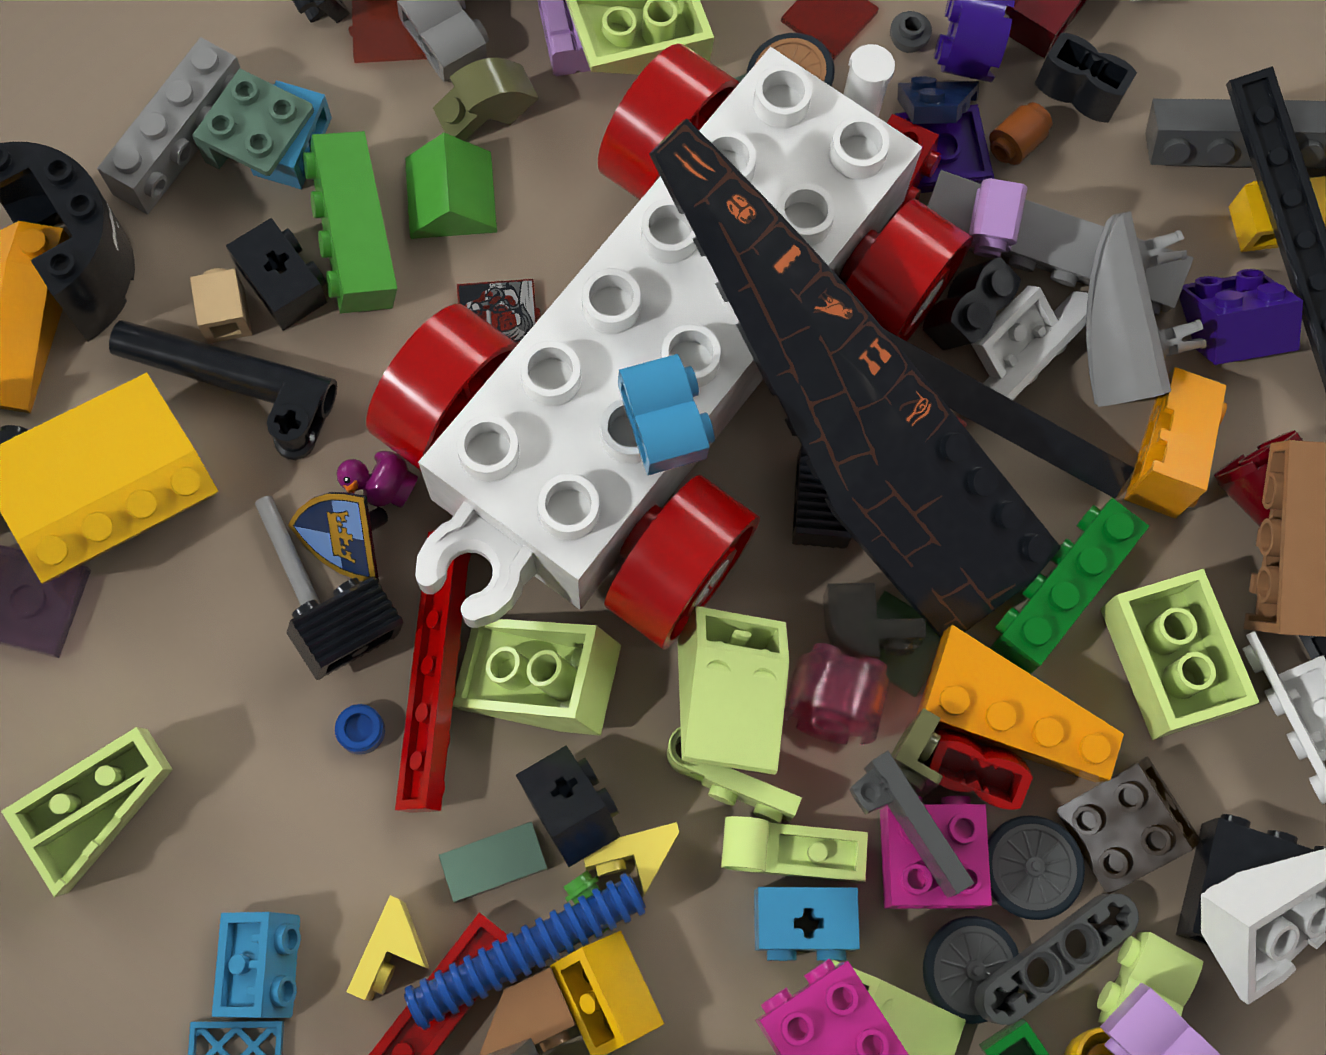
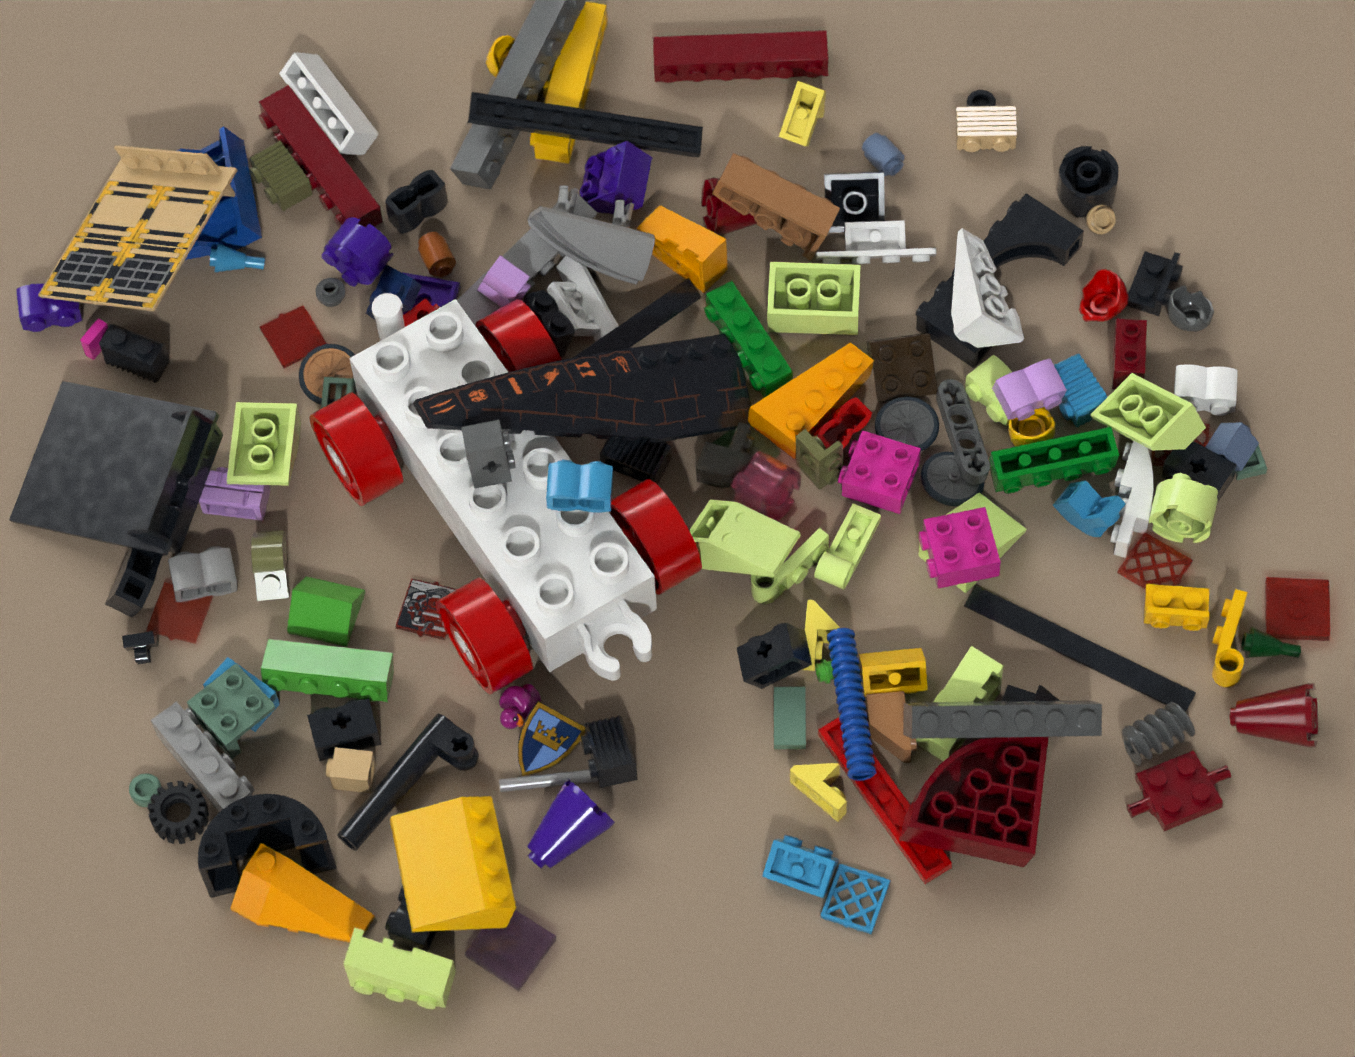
camera: 60 degrees left, 10 degrees down
yellowish green wedge [1,727,173,897] -> none
blue tile [335,704,385,754] -> none
red plate [395,530,471,813] -> none
yellowish green slope [453,619,621,736] -> none
dark azure brick [754,887,860,961] -> none
dark grey hinge [849,751,974,898] -> none
none -> sand green tile [129,773,161,807]
none -> black tyre [148,781,209,844]
none -> dark grey brick [461,420,516,489]
none -> dark purple cone [527,779,615,869]

